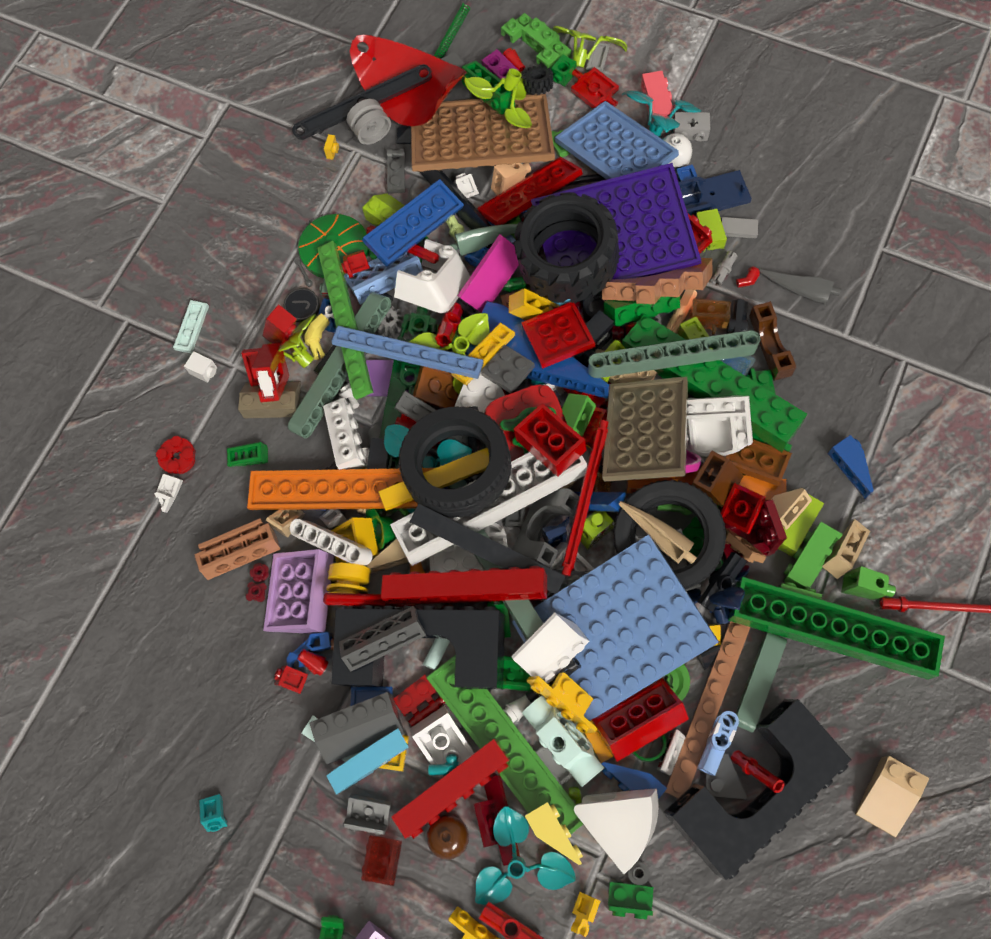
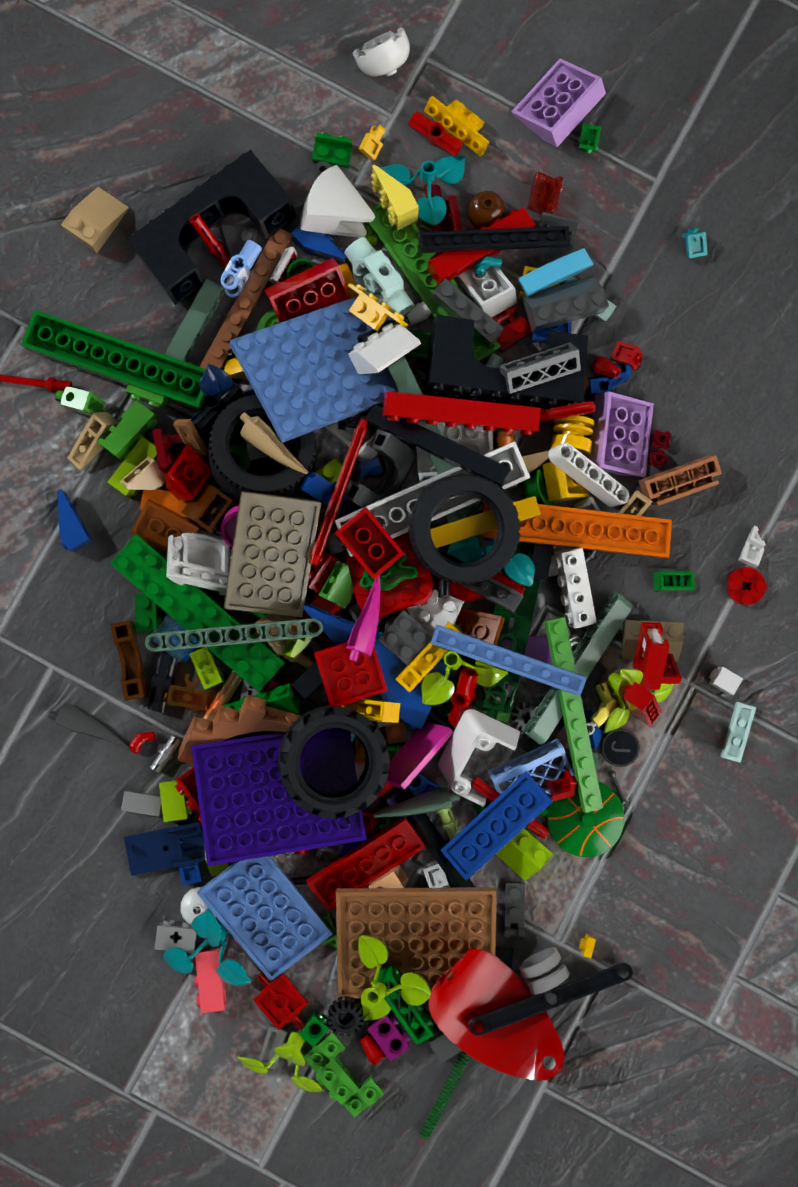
camera: 170 degrees right, 15 degrees up
none -> dark pink piece [346,575,380,662]
none -> black tile [418,226,570,253]
none -> dark grey brick [432,278,503,348]

